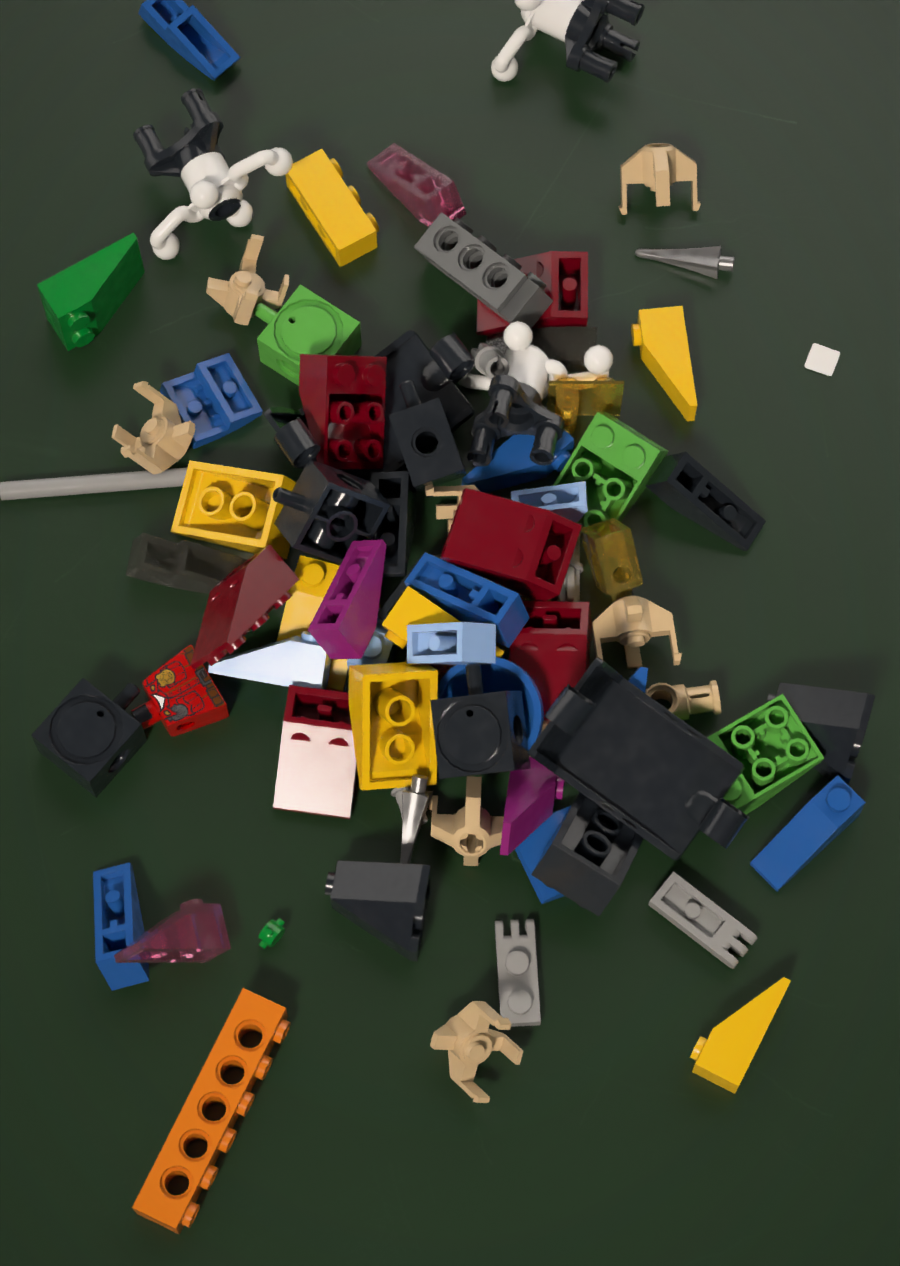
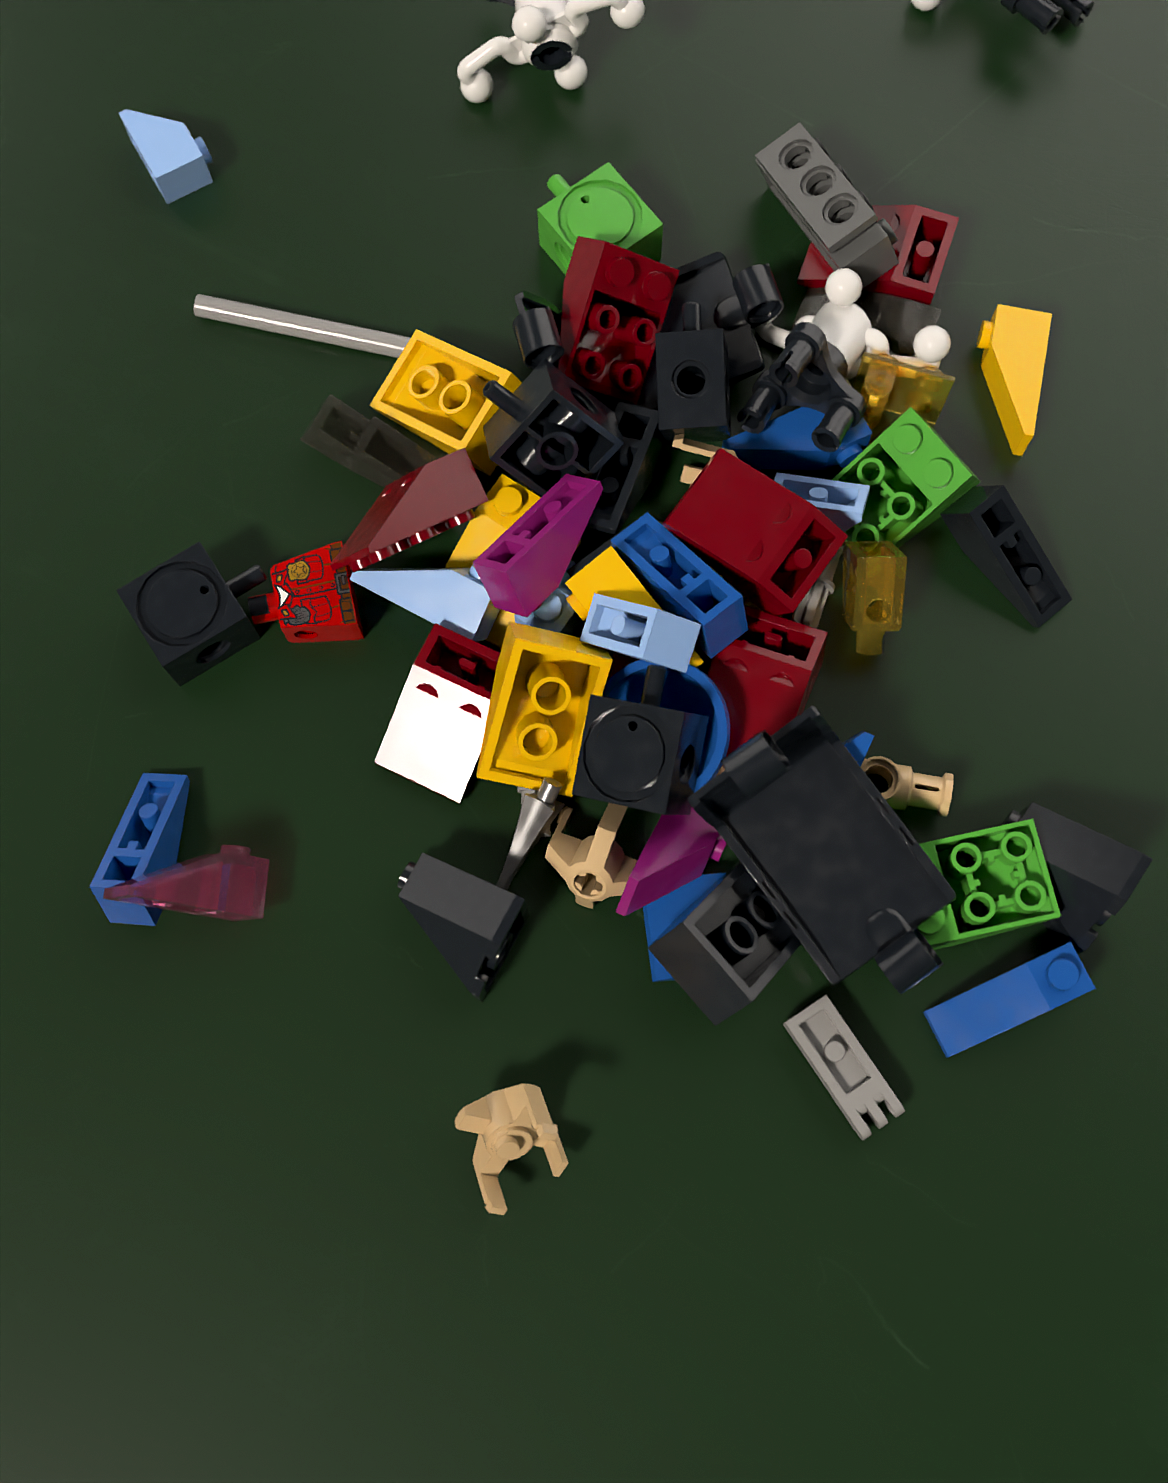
camera: 20 degrees right, 5 degrees up
green slope [37,232,145,351] -> none
tan piece [111,381,195,475] -> none
orange brick [132,988,291,1235] -> none
blue slope [160,353,263,449] -> none
tan piece [206,234,289,325] -> none
green piece [258,918,286,949] -> none
yellow brick [285,149,379,267] -> none
clear pink slope [367,143,467,227] -> none
light grey axle [471,343,509,379] -> none
light grey hinge [495,919,541,1027] -> none
tan piece [592,596,682,669] -> none
tan piece [618,143,701,215] -> none
flat silver piece [635,246,735,279] -> none
yellow slope [690,977,791,1094] -> none

